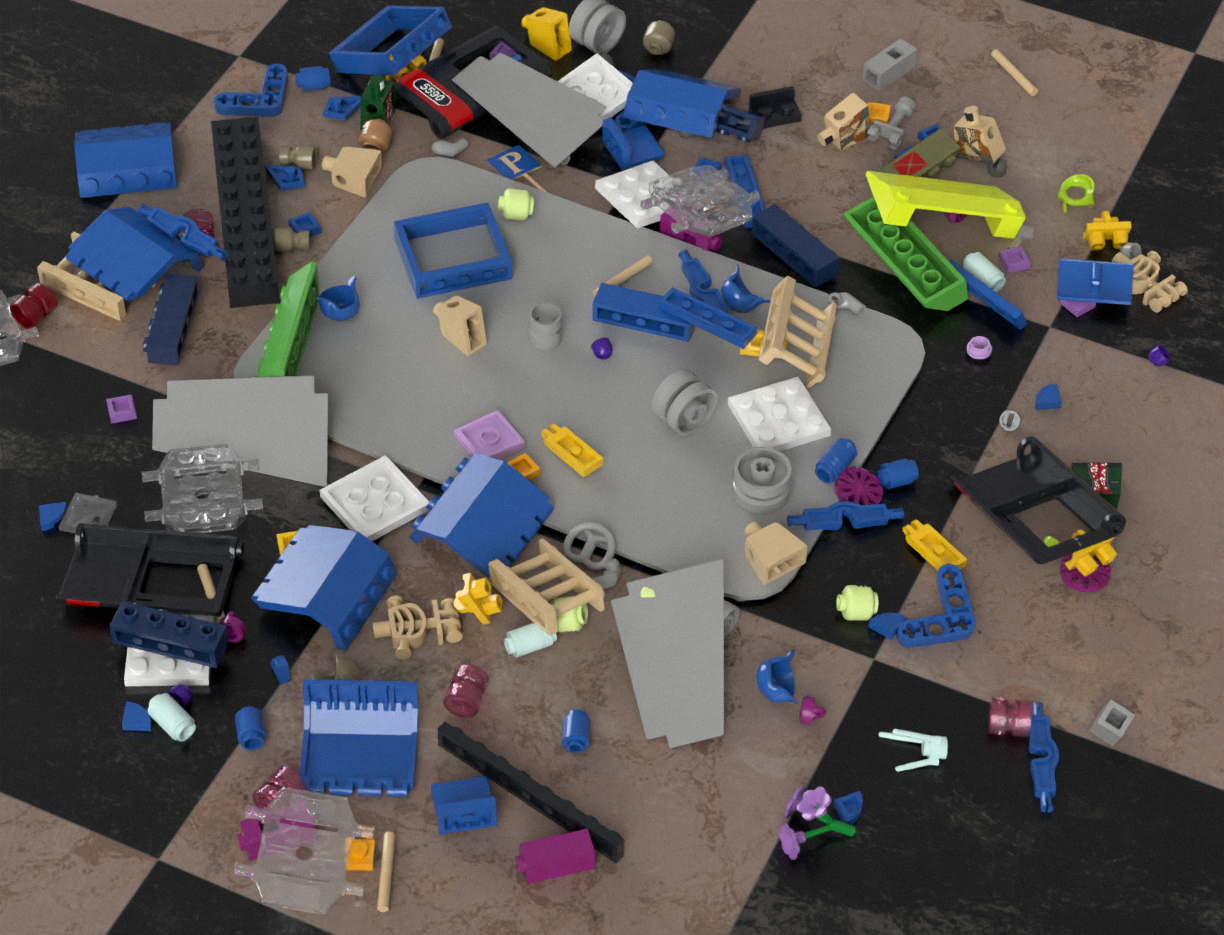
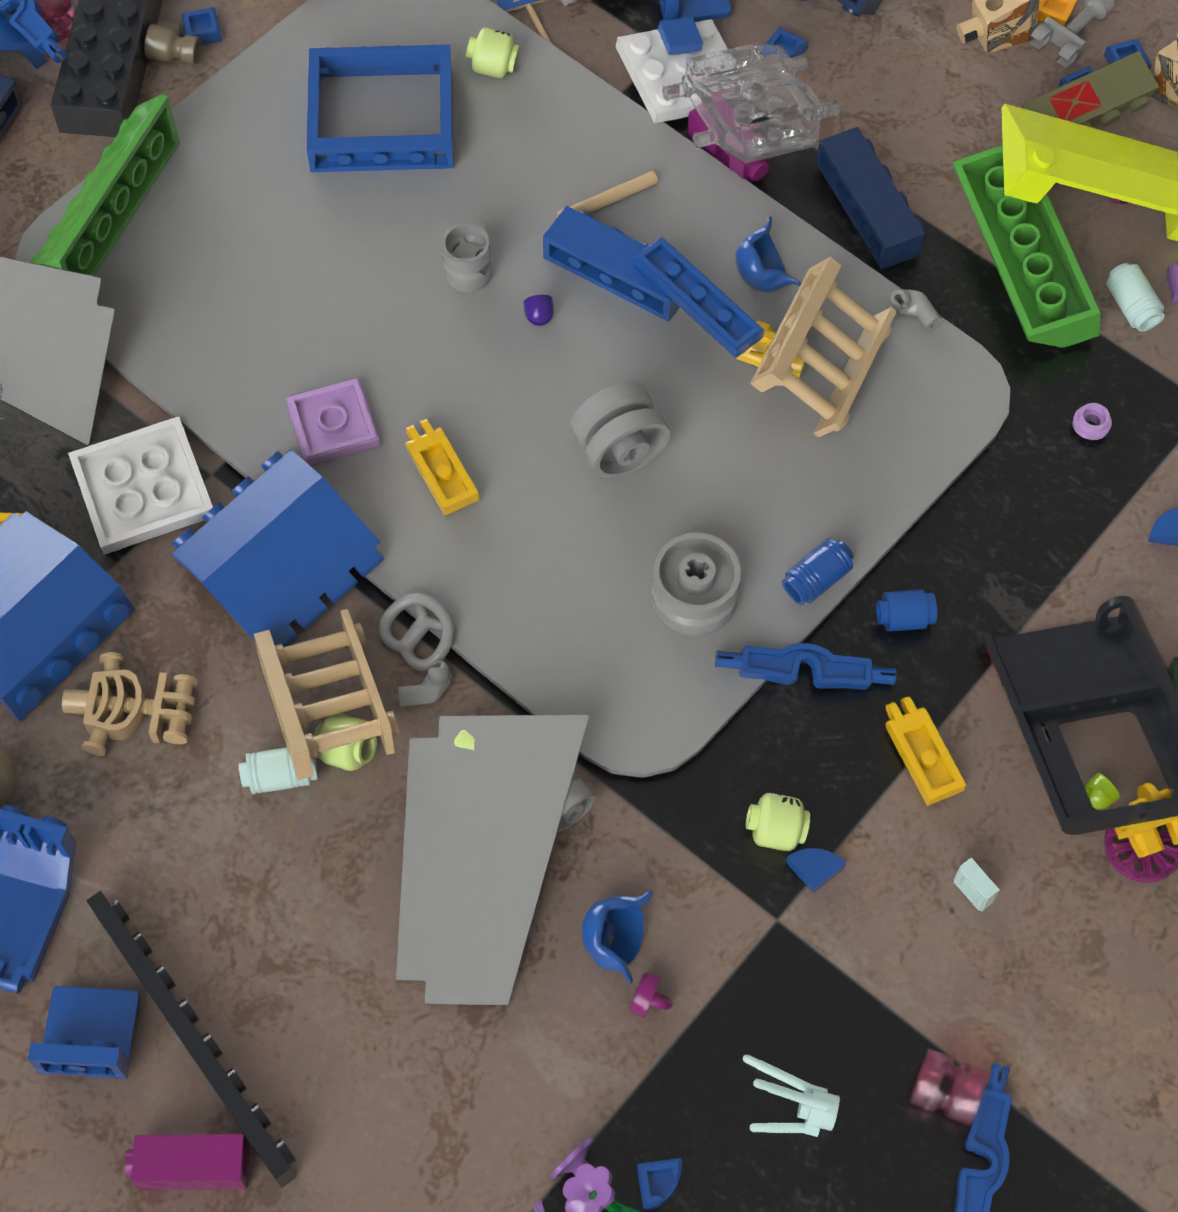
camera: 15 degrees right, 15 degrees up
blue hair [315,276,360,321] -> none
tan torso [433,296,487,356] -> none
clear pink wheel [443,664,489,718] -> none
yellow hips [454,573,503,625] -> none
light orange plate [506,453,541,481] -> none
blue brick [562,710,591,754] -> none
blue piece [678,249,728,313] -> none
blue tile [724,155,766,228] -> none
white plate [728,377,831,451] -> none
tan torso [744,522,807,585] -> none
magenta wheel [834,466,883,505] -> none
blue beam [896,564,976,648] -> none
blue tile [949,259,1027,330] -> none
hinge [999,410,1021,431] -> none
light grey brick [1089,700,1135,746] -> none
none -> blue tile [658,17,703,55]
none -> light aqua tile [954,858,1000,912]

